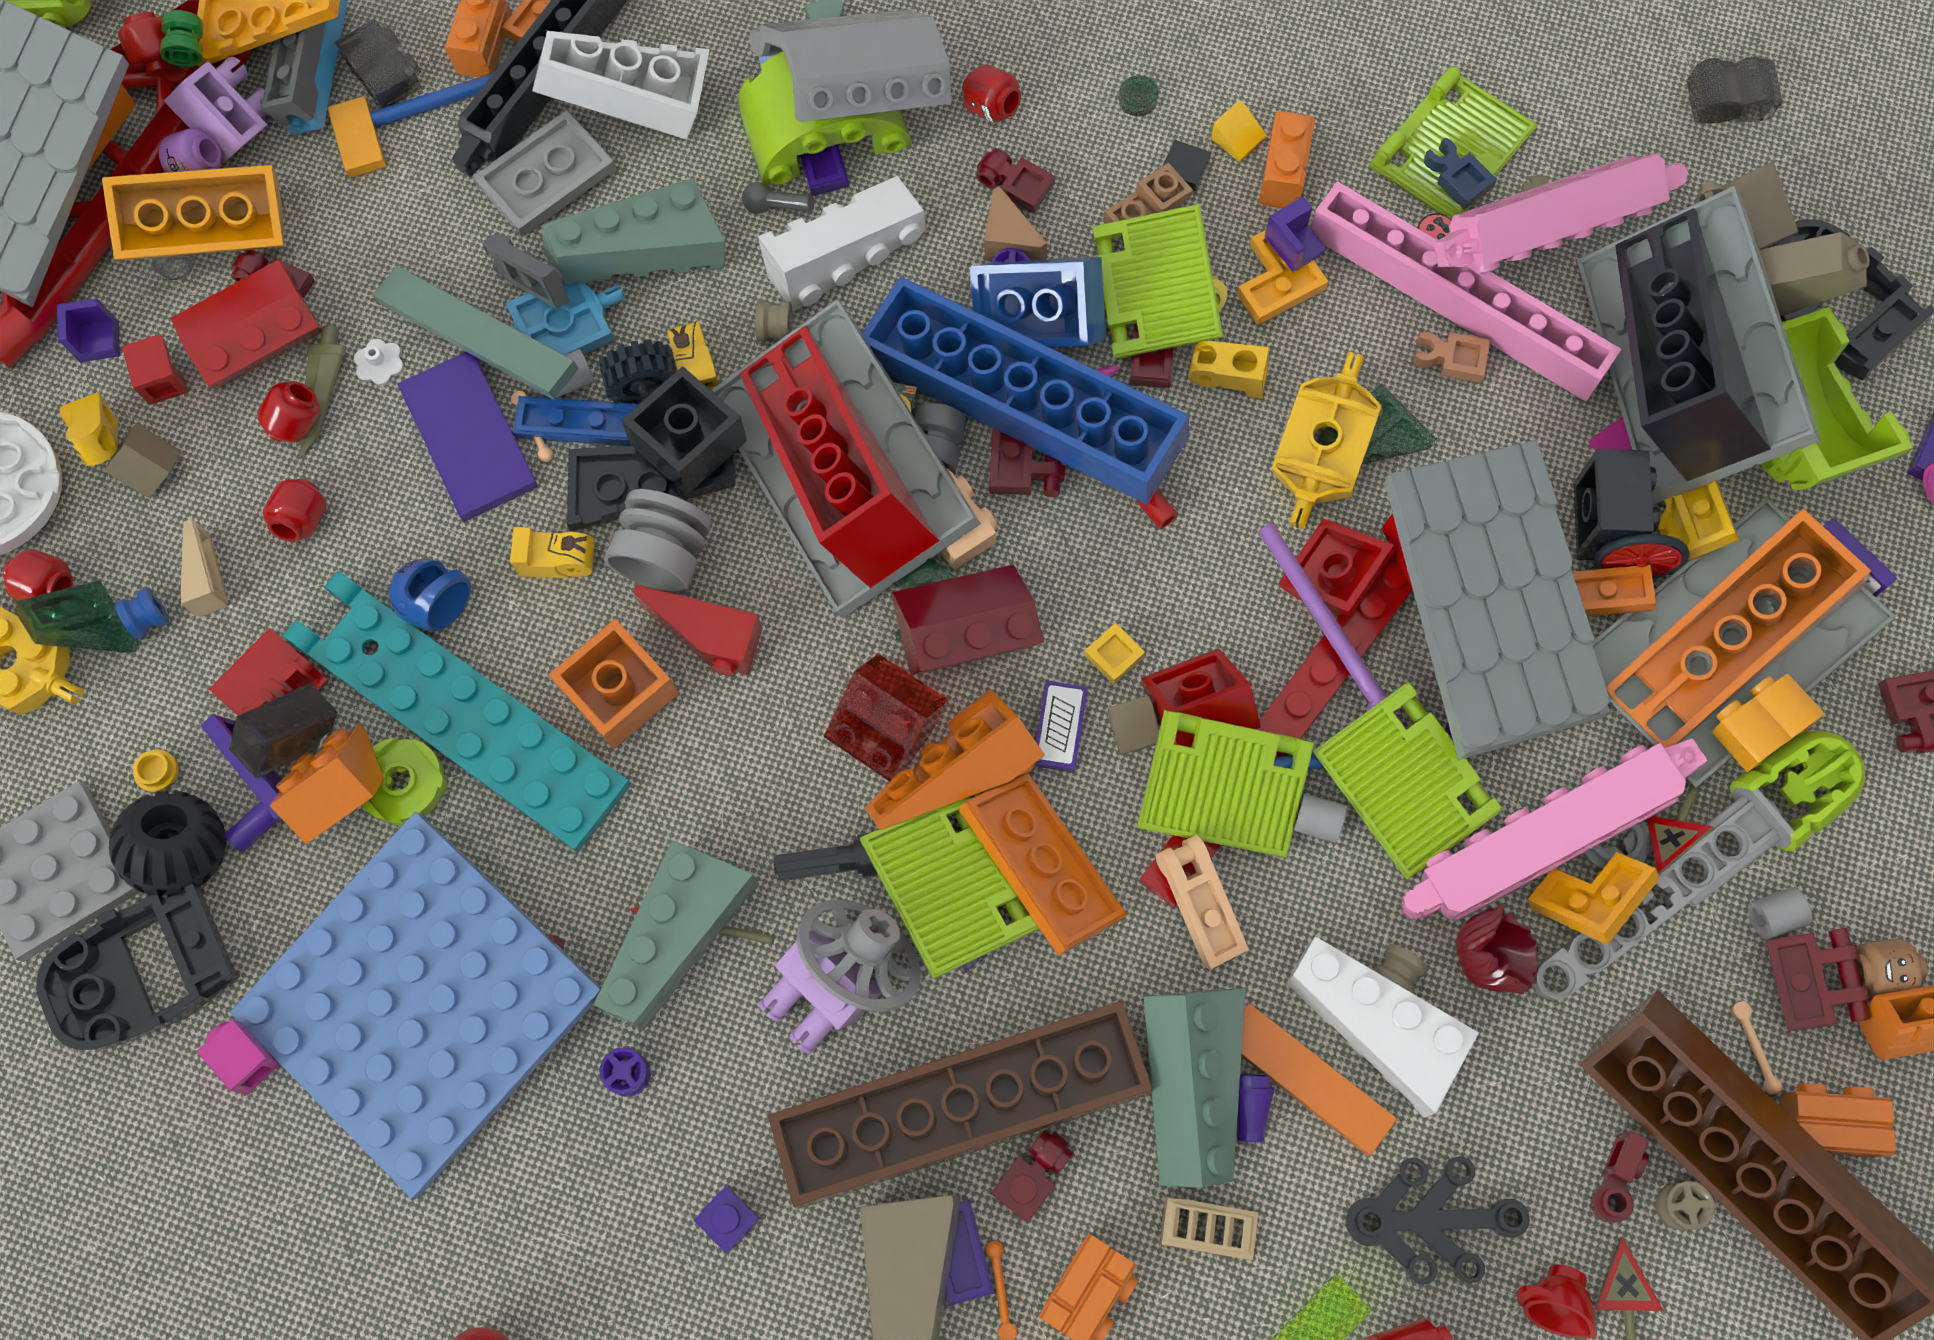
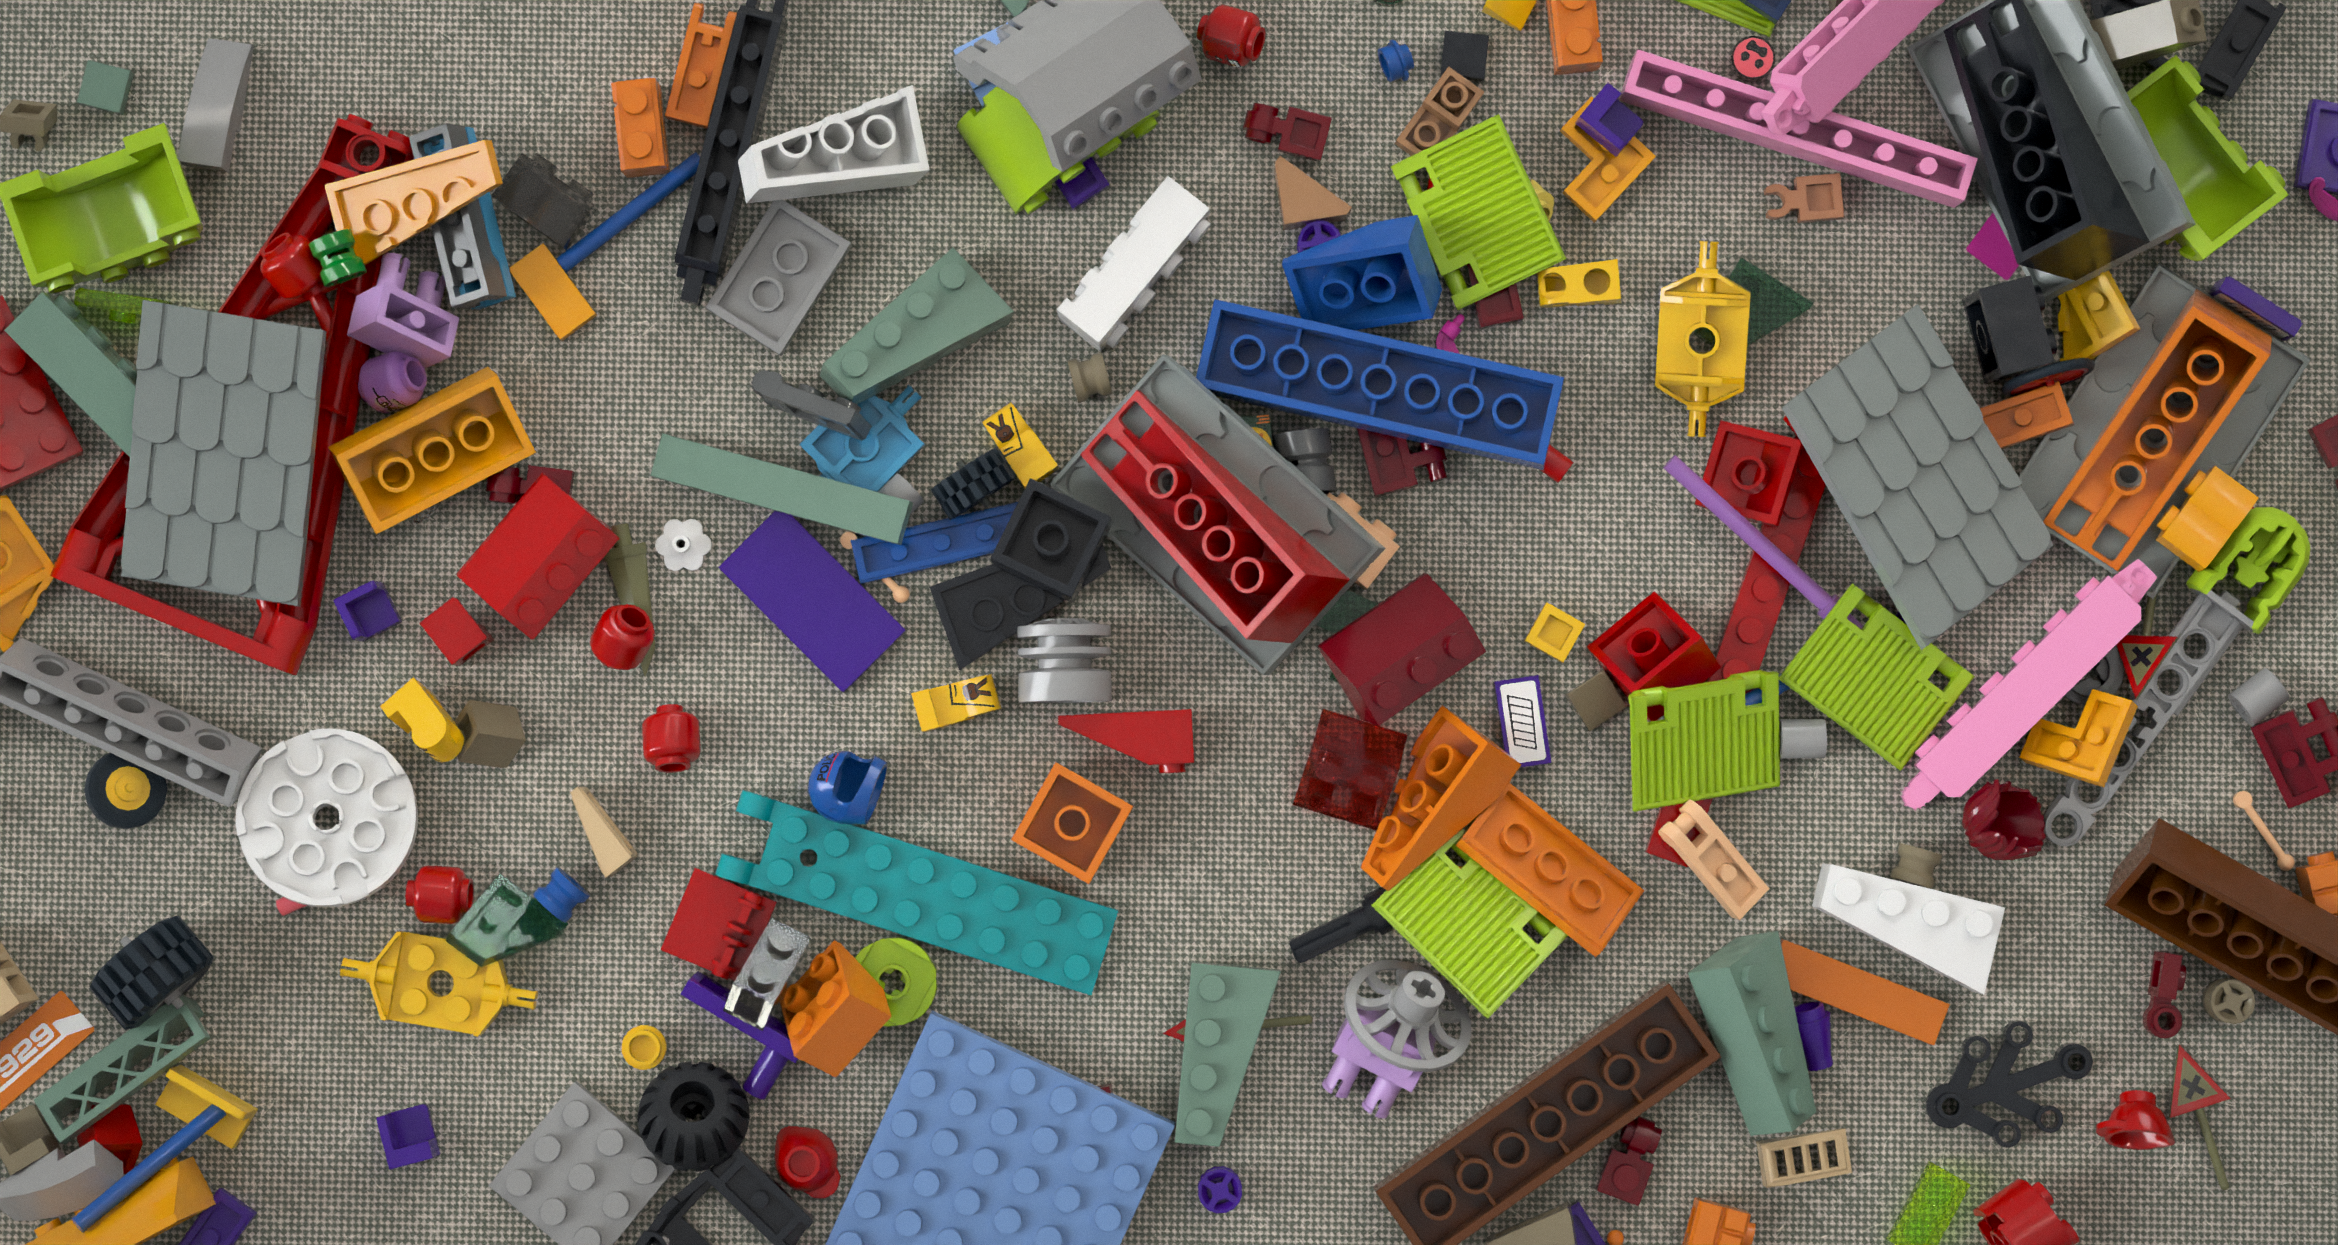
camera: 20 degrees left, 15 degrees up
dark grey bar [742,182,814,213] -> none
none -> red piece [774,1126,841,1198]
none -> blue plate [1378,39,1414,82]

